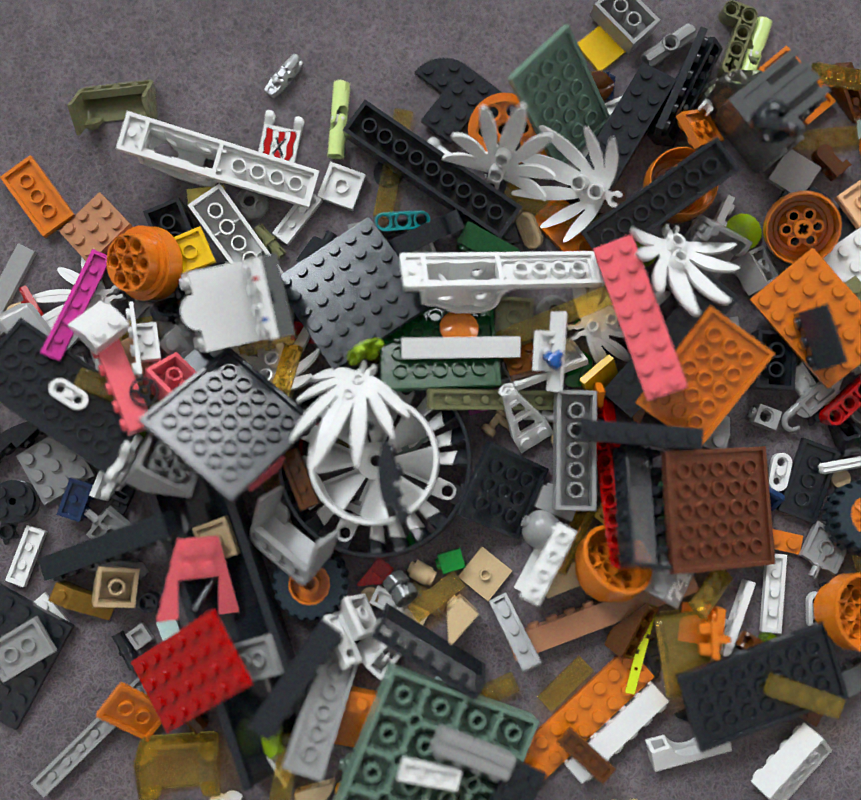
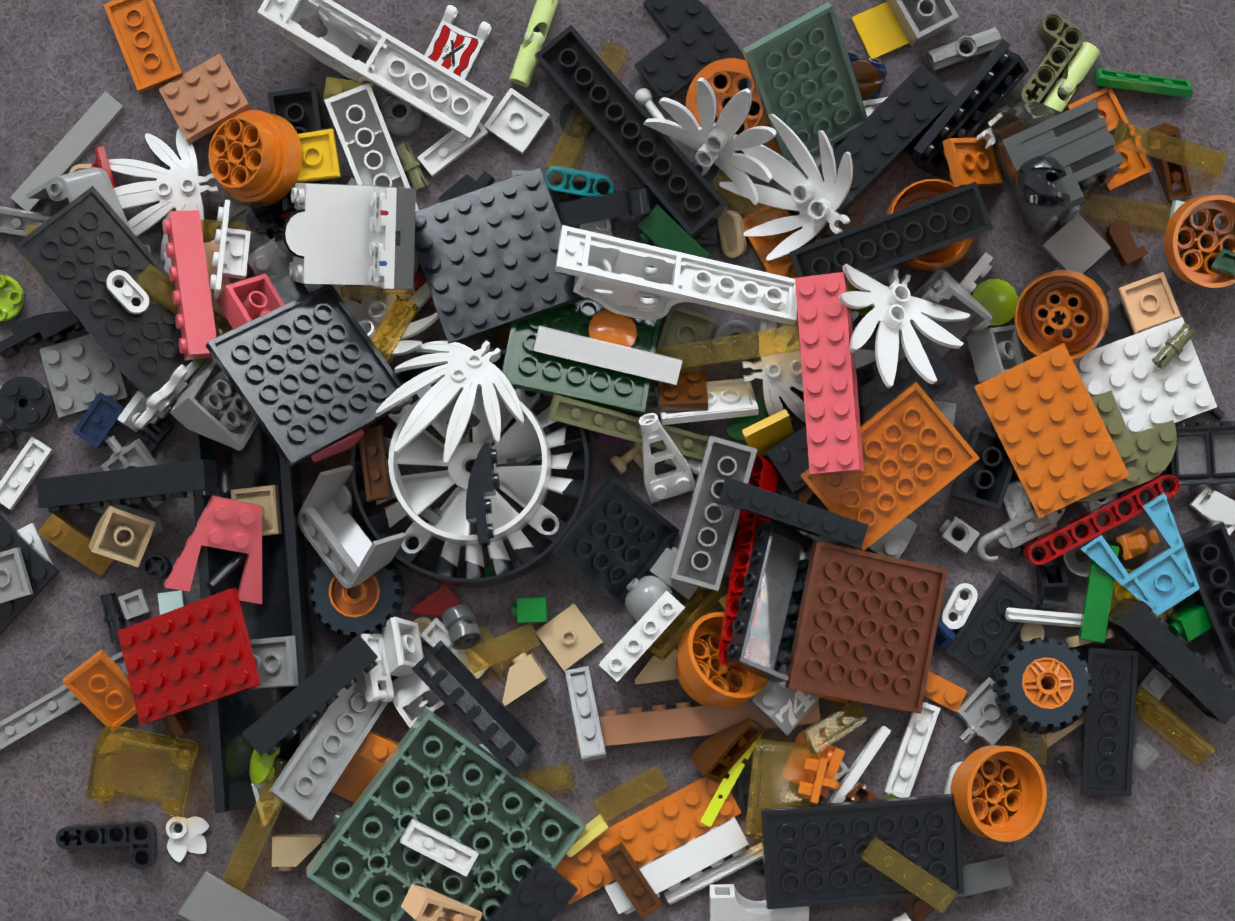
camera: 15 degrees right, 0 degrees up
dark pink plate [40,249,107,362] -> none
white slope [68,301,129,355] -> none
black piece [129,378,159,406] -> none
lime dish [346,338,384,365] -> none
tan brick [407,559,437,586] -> none
light grey brick [430,724,516,782] -> none
white bracket [532,312,567,392] -> none
blue tile [542,350,564,371] -> none
orange tile [593,383,605,408] -> none
black slope [793,304,848,371] -> none
none -> light yellow tile [566,814,608,857]
none -> white axle [664,842,763,904]
none -> green tile [1094,68,1193,98]

